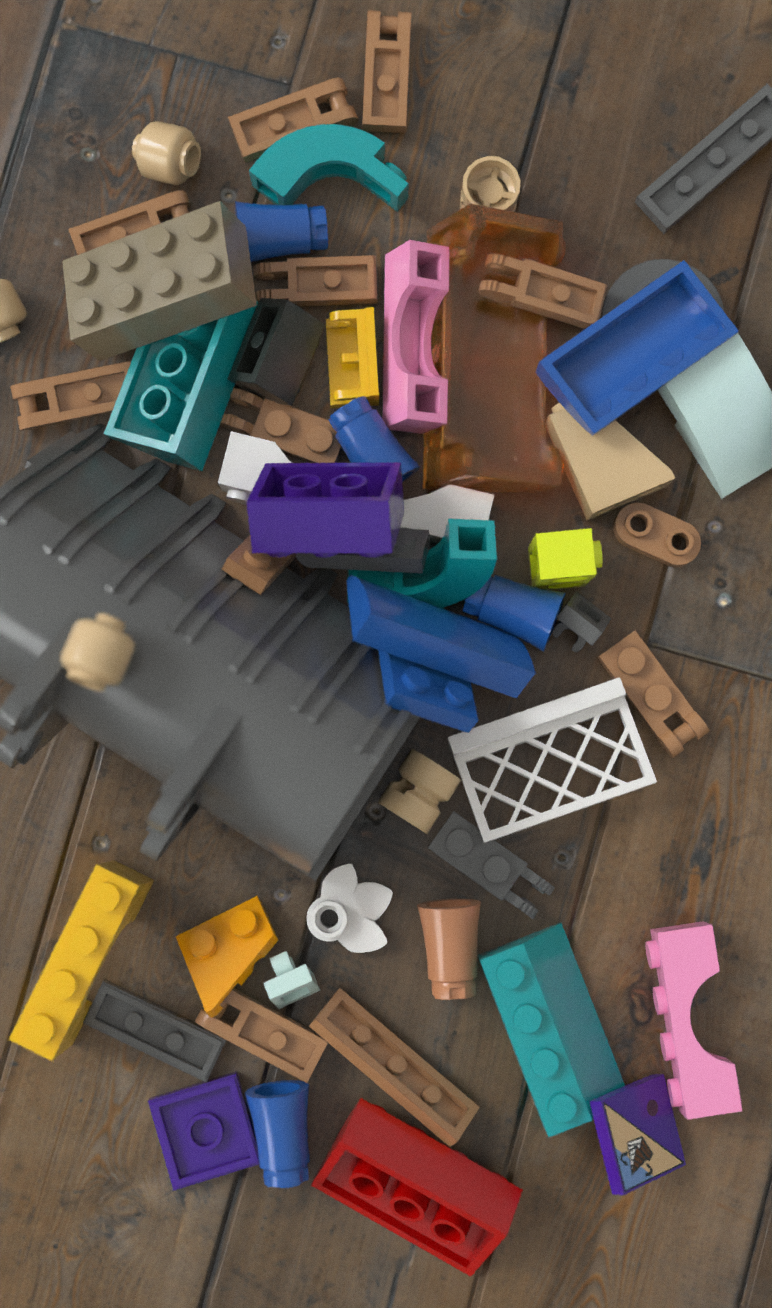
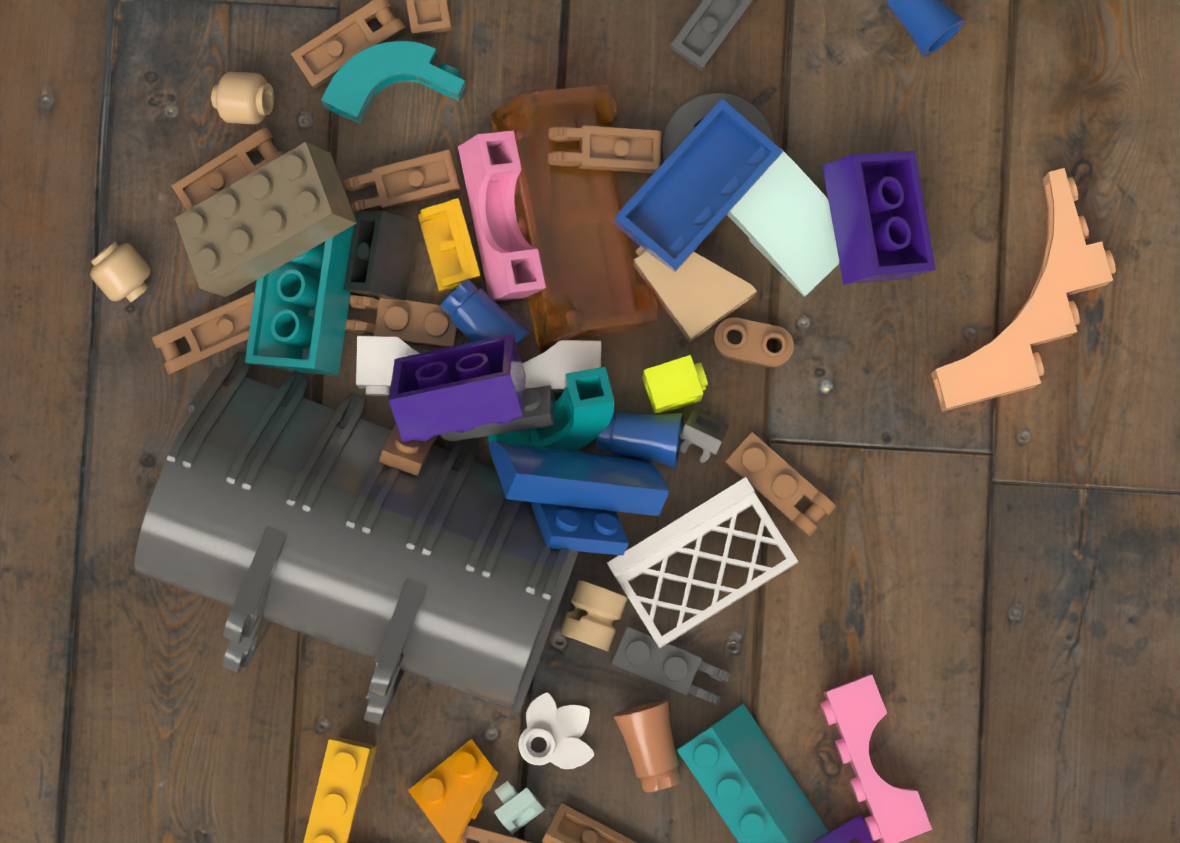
camera: 10 degrees left, 0 degrees up
tan head [61,613,135,692] -> none
blue plant [235,201,328,262] -> none
tan wheel [460,156,521,233] -> none

